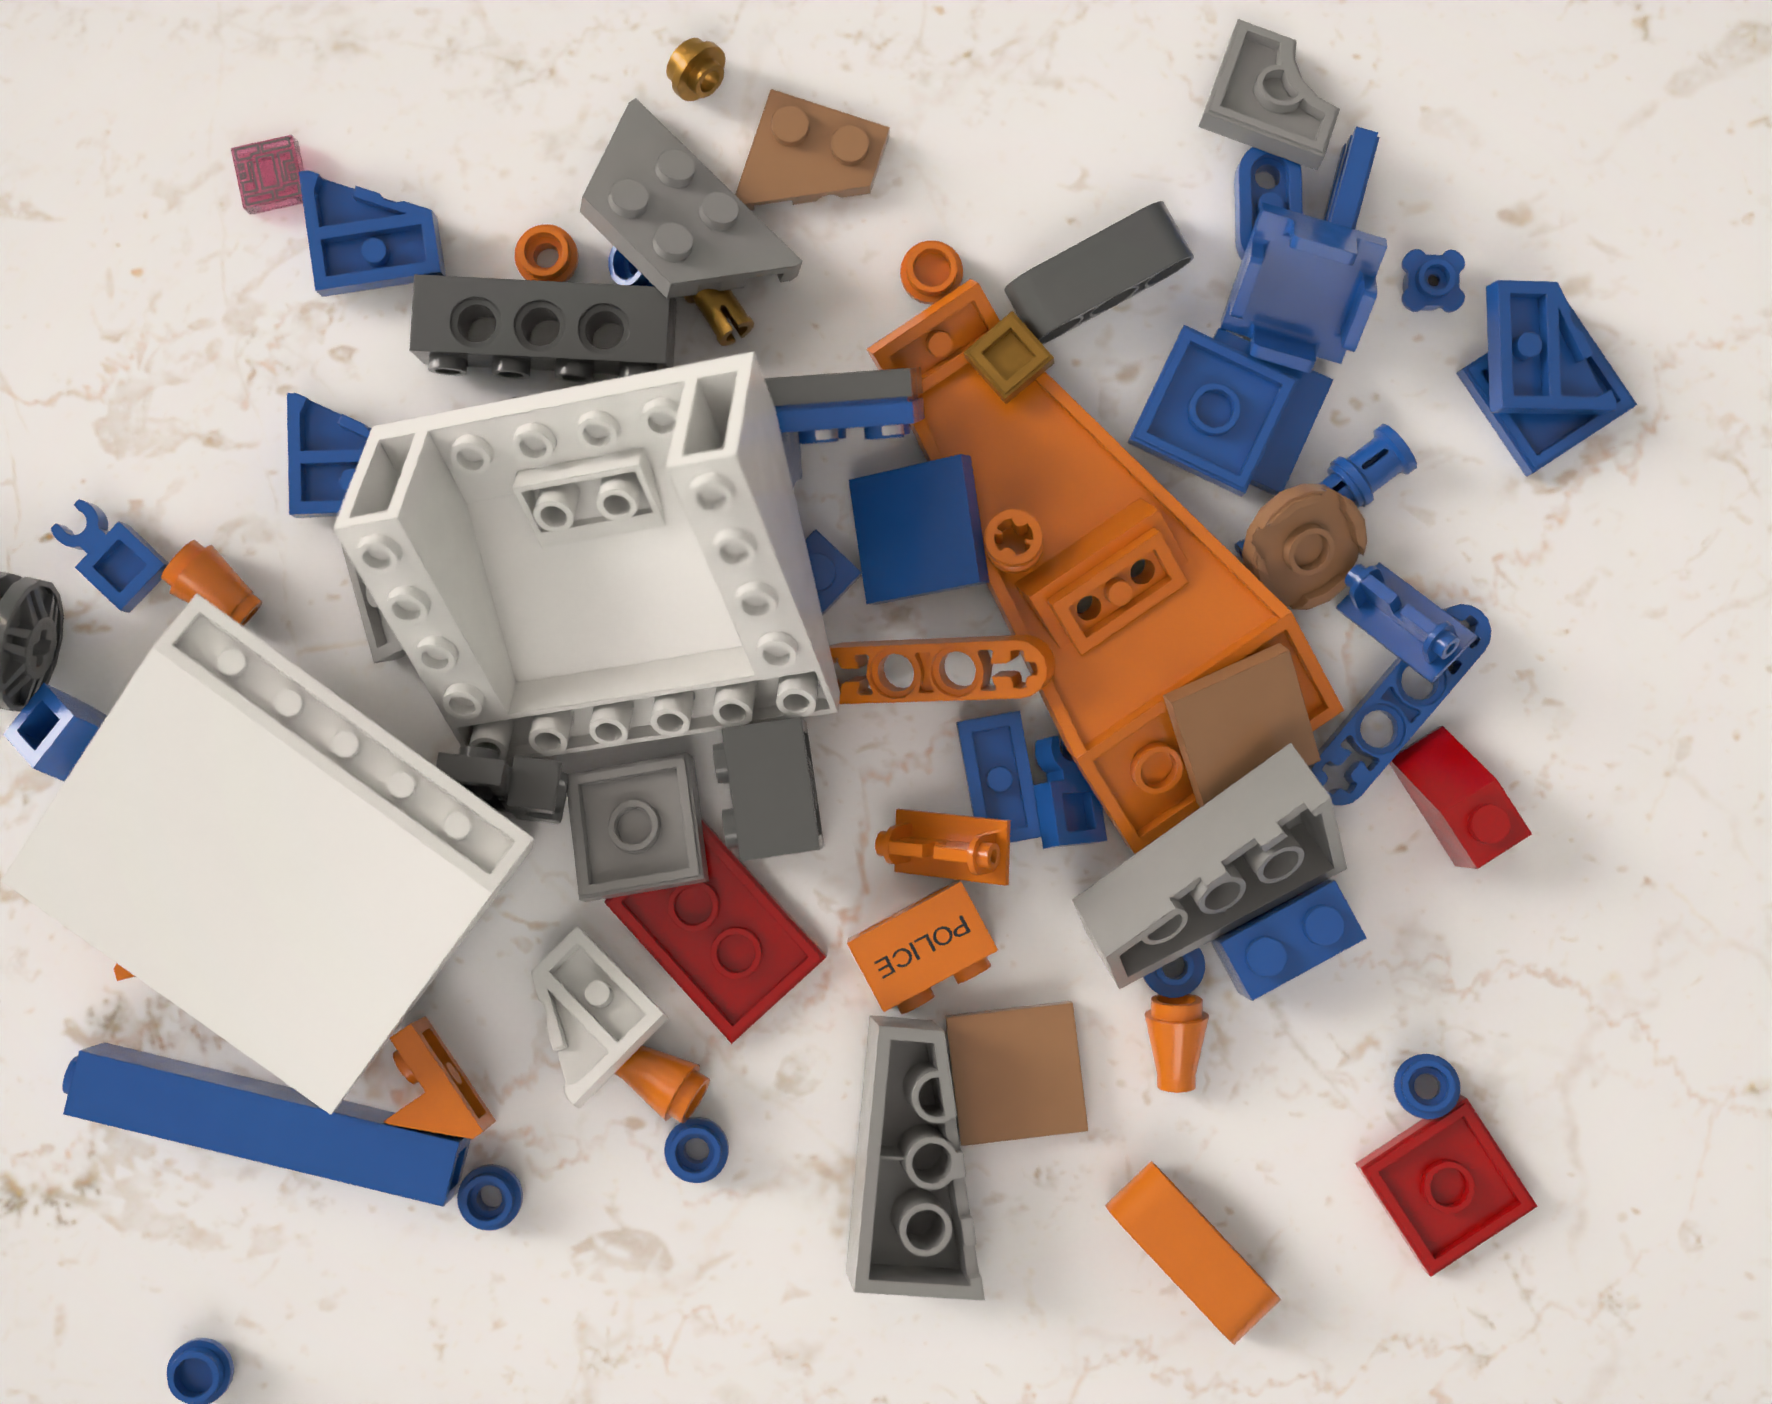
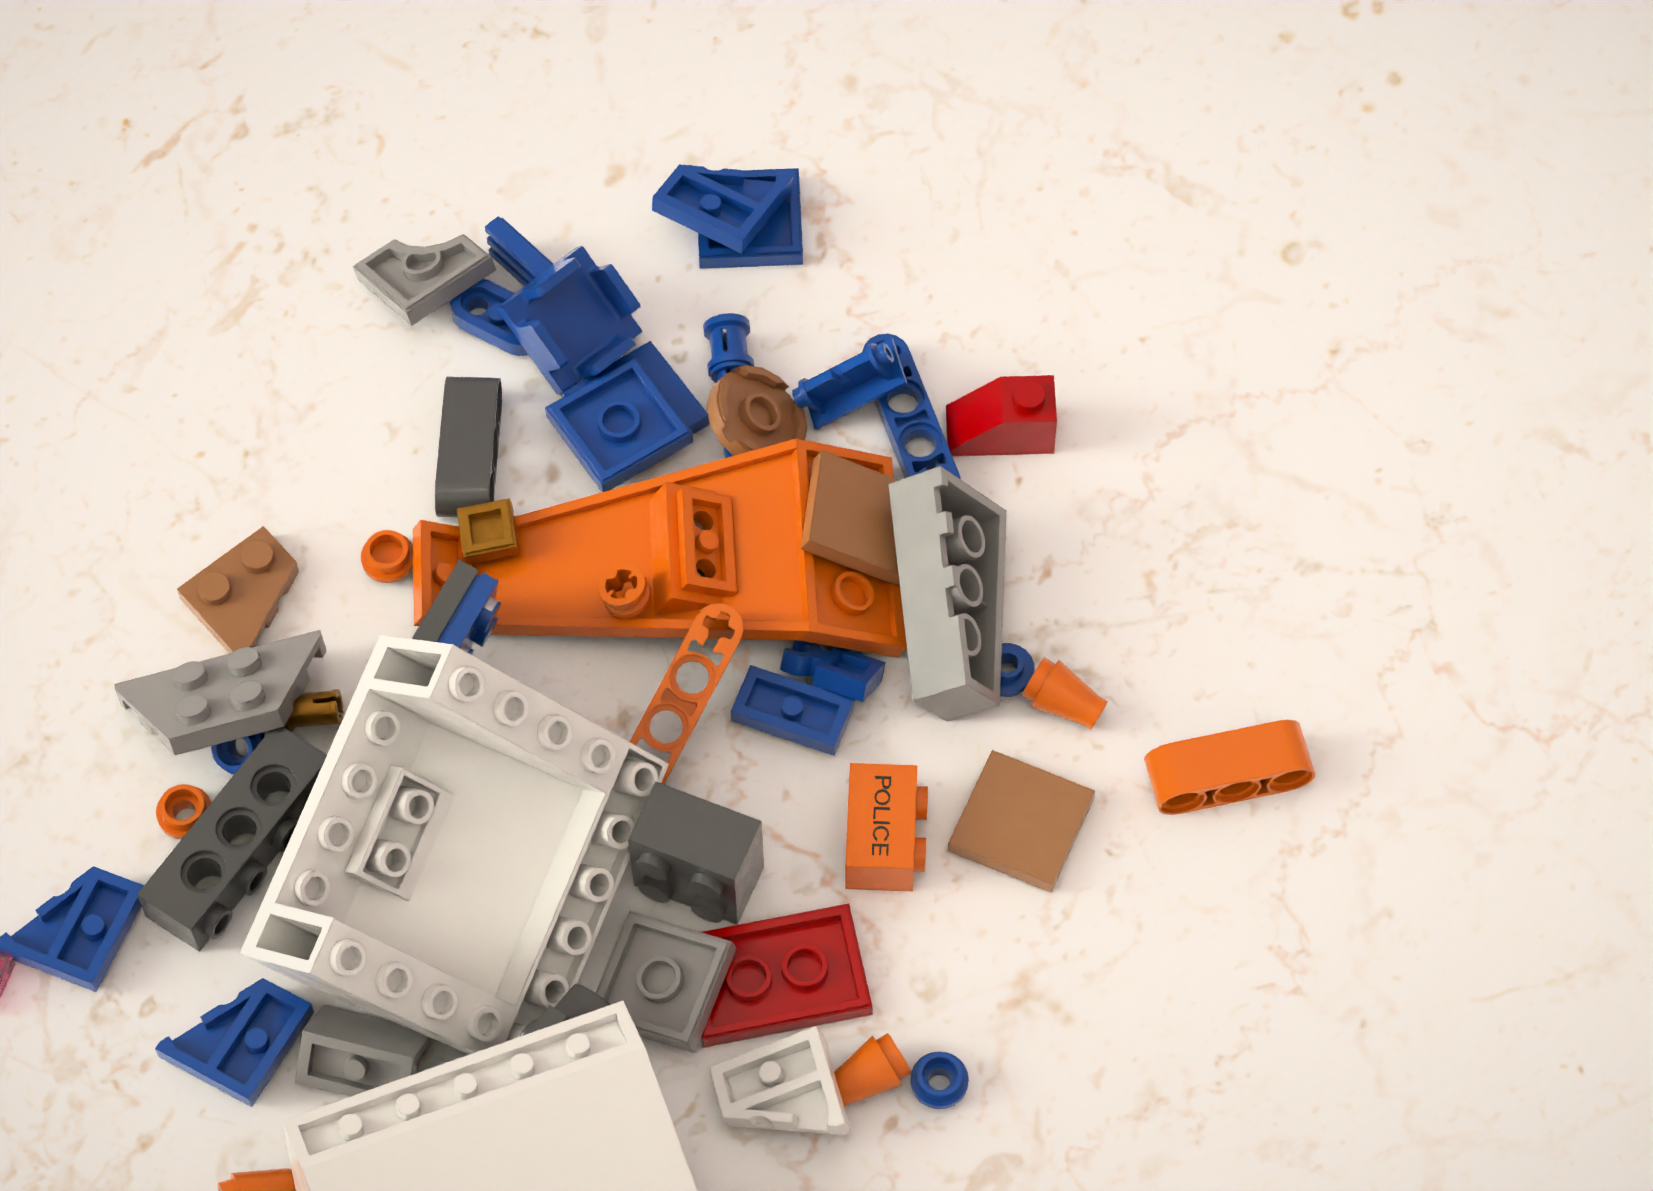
camera: 60 degrees left, 25 degrees down
pearl gold plate [666,38,725,101] -> none
light grey wedge [846,1015,985,1300] -> none
blue tile [849,454,989,605] -> none
orange hinge [875,809,1011,886] -> none
blue brick [1210,879,1367,1001] -> none
red tile [1355,1094,1538,1277] -> none
blue plate [1394,1054,1460,1119] -> none
blue plate [1401,249,1465,313] -> none

